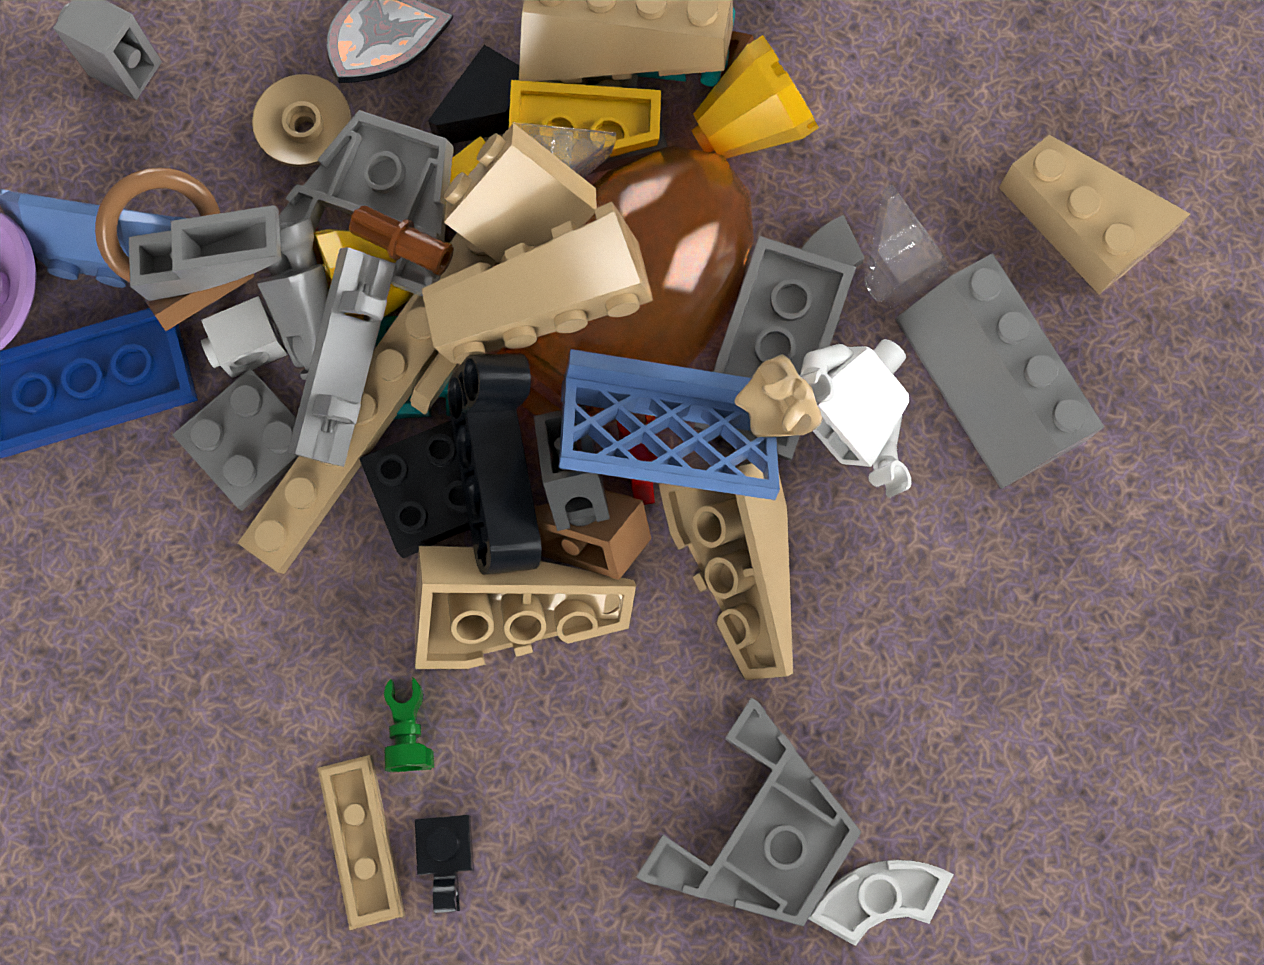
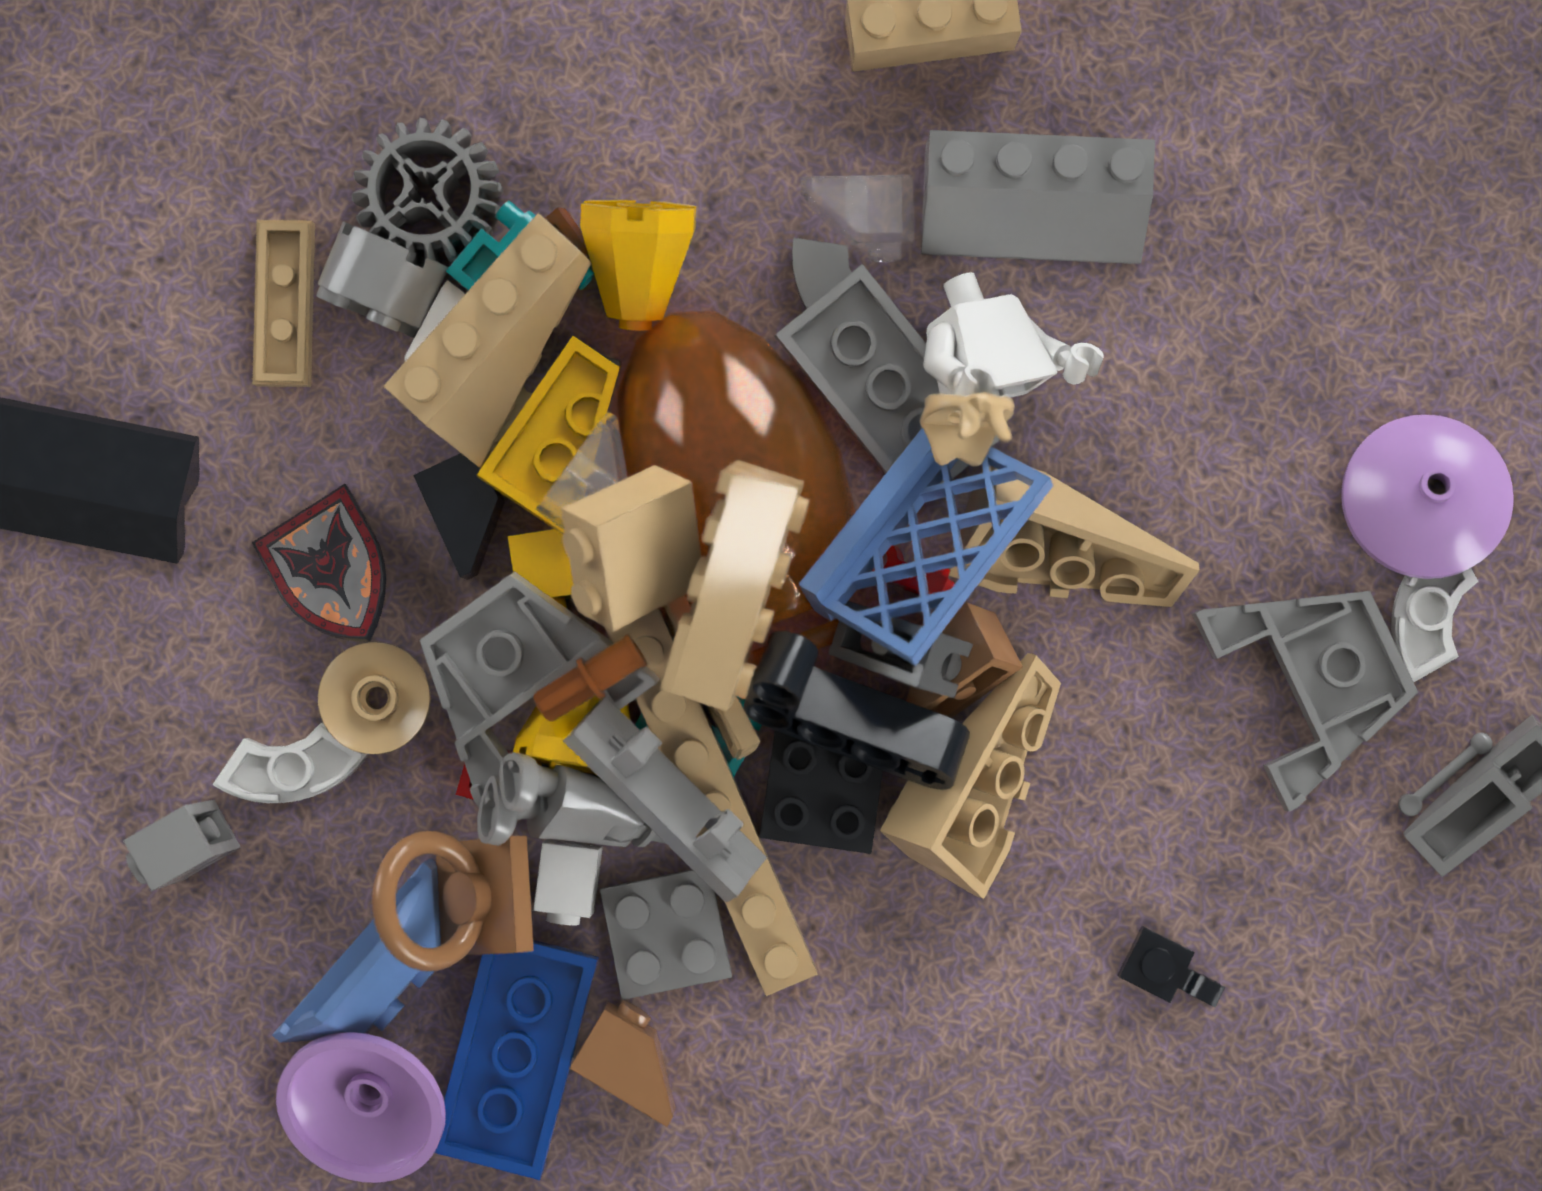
camera: 60 degrees left, 10 degrees up
light grey slope [129,205,281,301] -> none
tan tile [318,755,405,930] -> none
green piece [384,677,434,772] -> none
none -> white tile [213,723,369,803]
none -> medium nougat slope [569,1001,675,1127]
none -> lavender dish [1341,415,1514,579]

